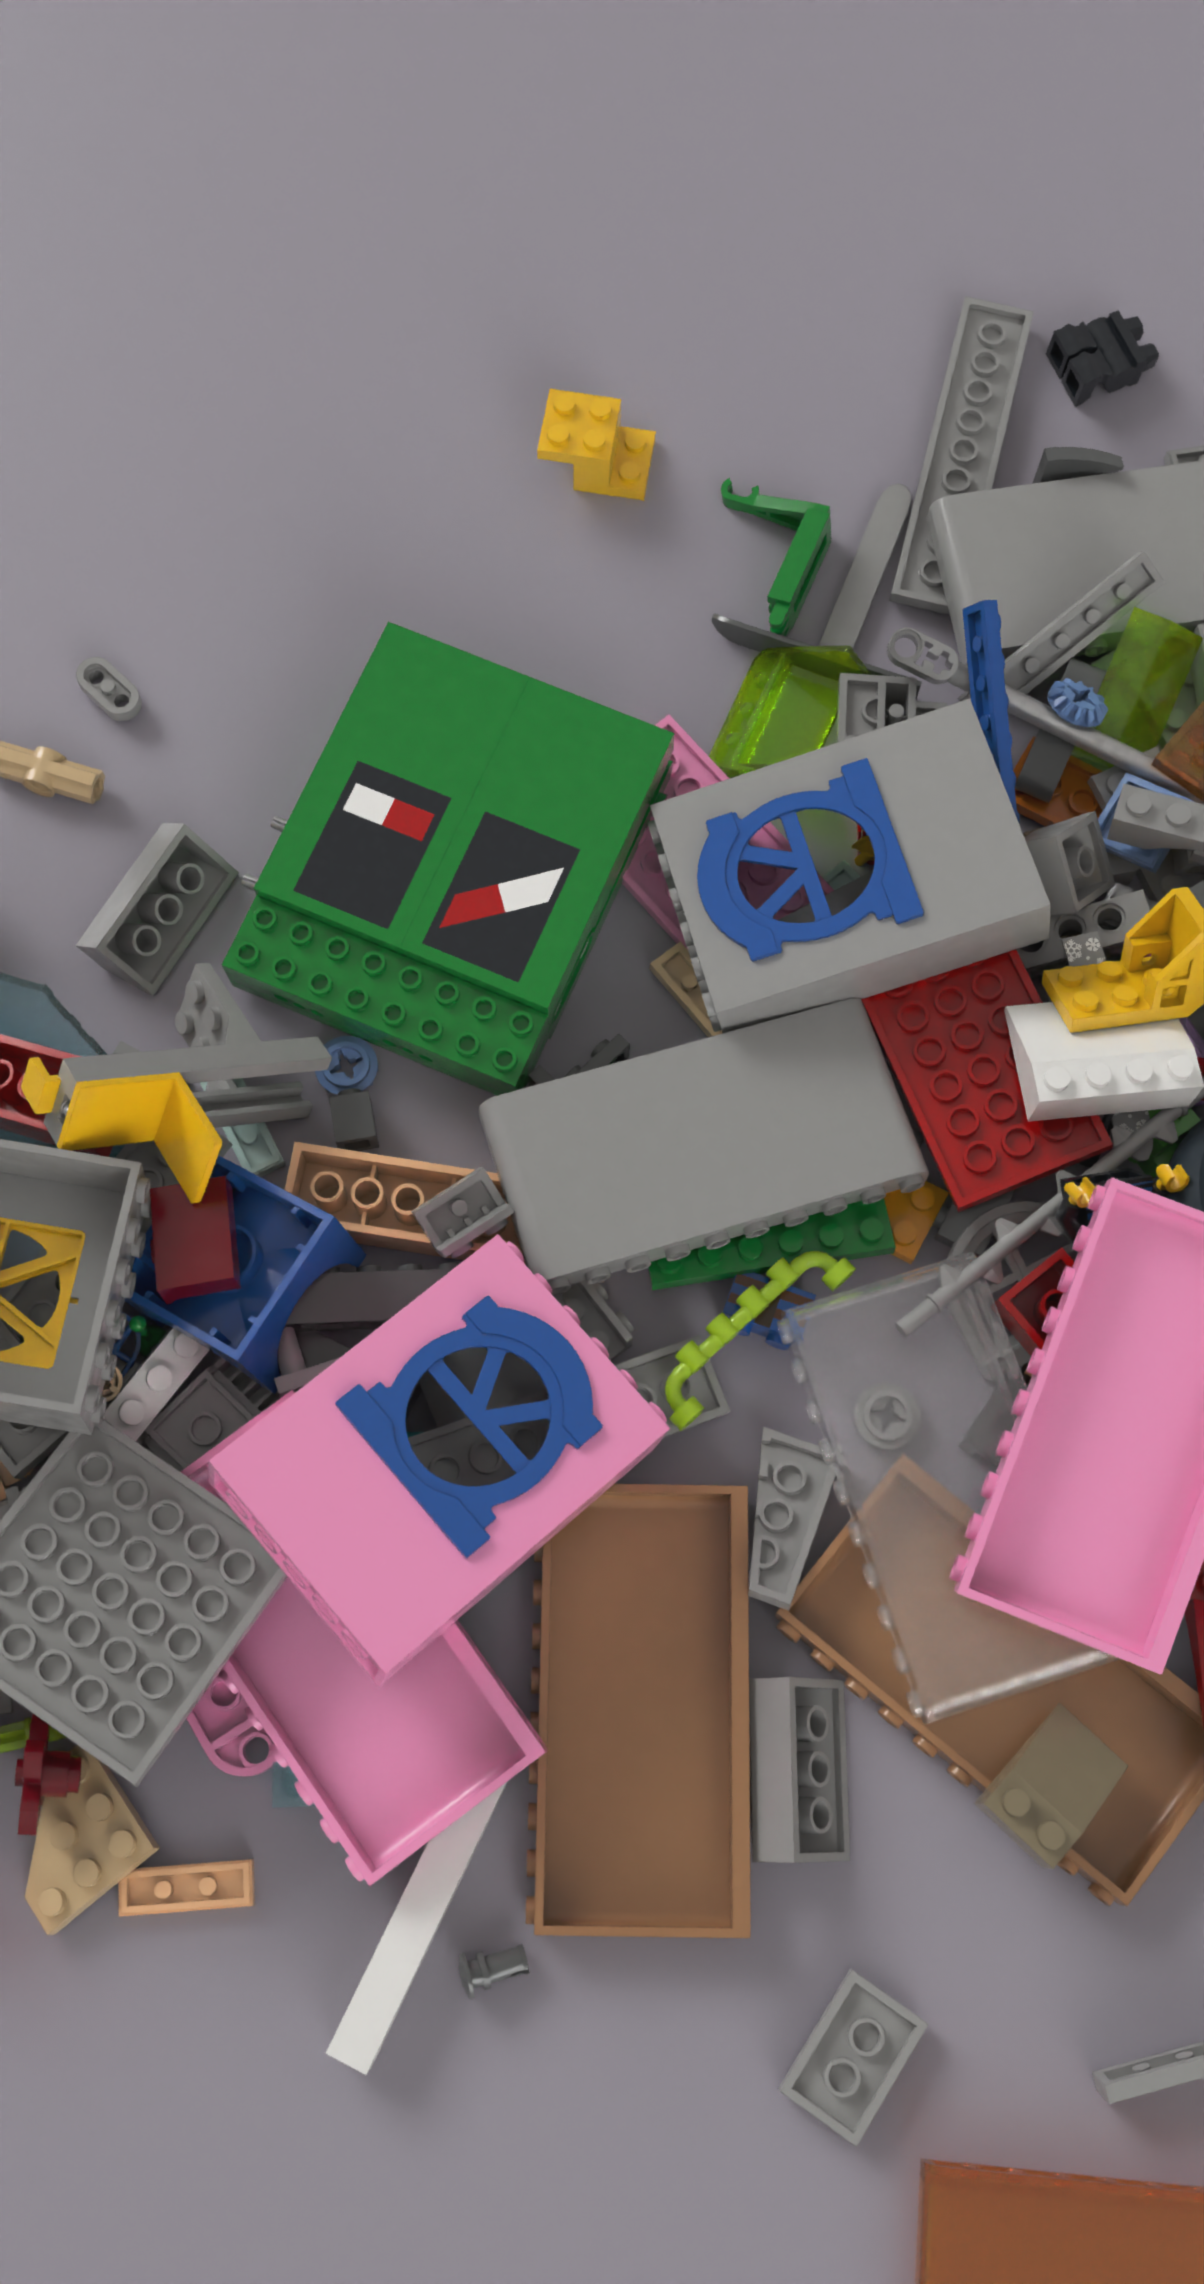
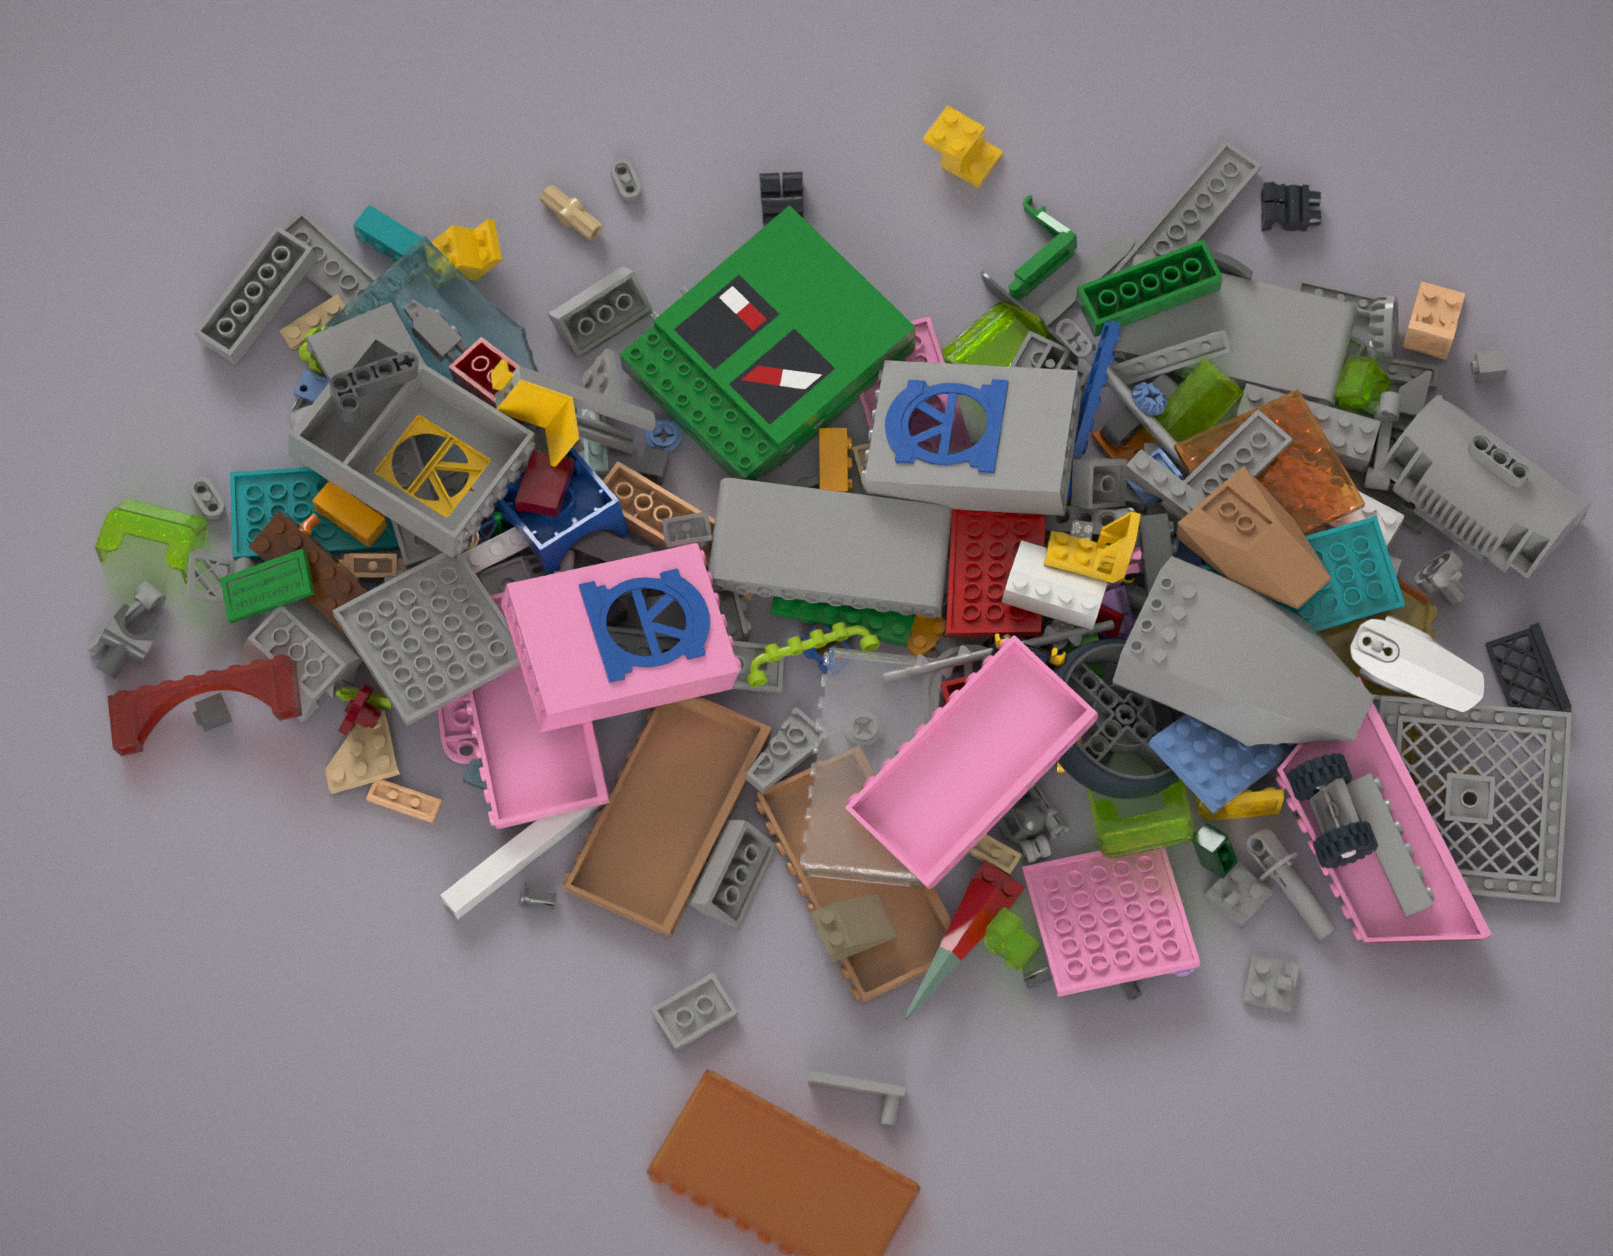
camera: 25 degrees right, 5 degrees down
none -> black hips [759,172,803,226]
none -> light orange brick [819,428,852,493]
none -> green brick [1076,239,1223,337]

